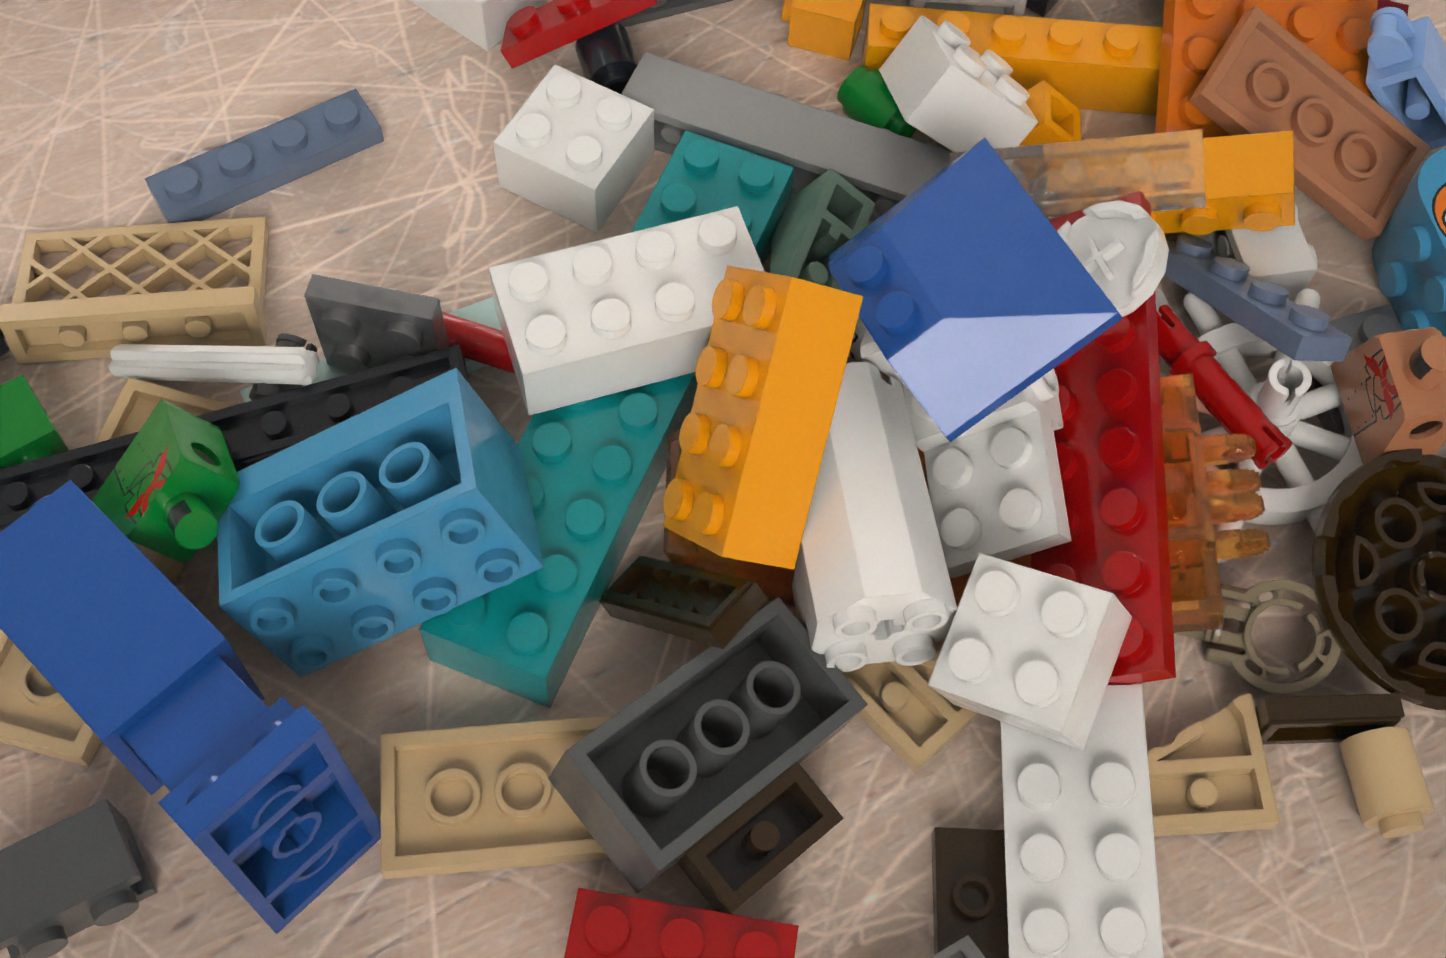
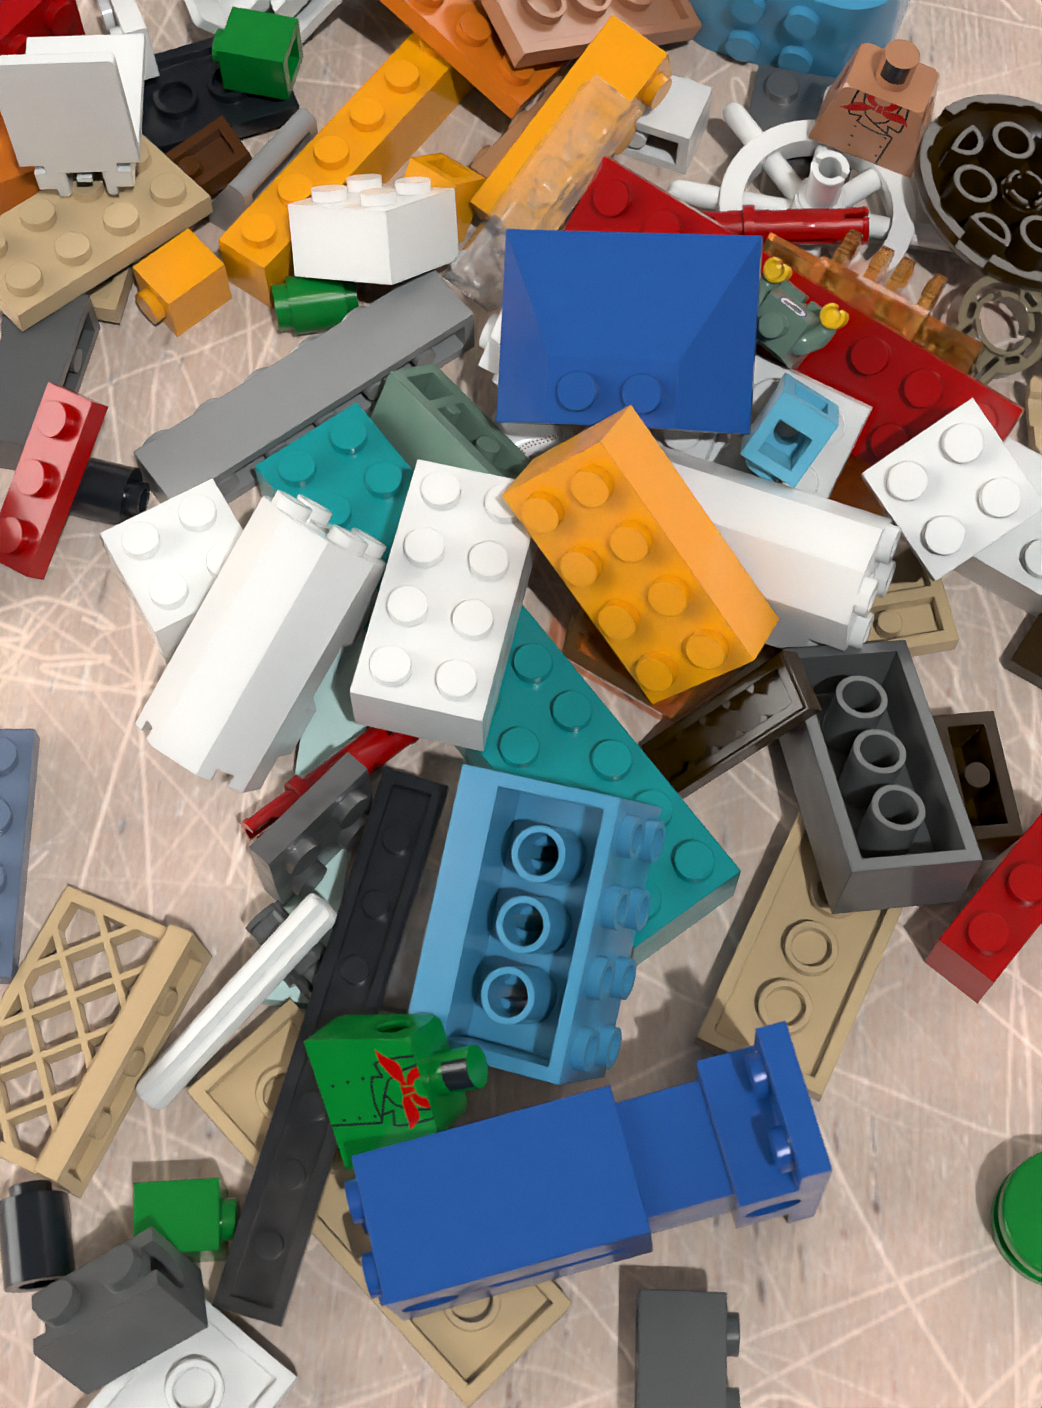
camera: 55 degrees left, 5 degrees up
white tile [1057,200,1169,317] -> none
sand blue plate [1164,235,1353,362] -> none
none -> white brick [135,490,387,793]
none -> medium azure brick [740,372,839,488]
none -> sand green piece [756,257,849,370]

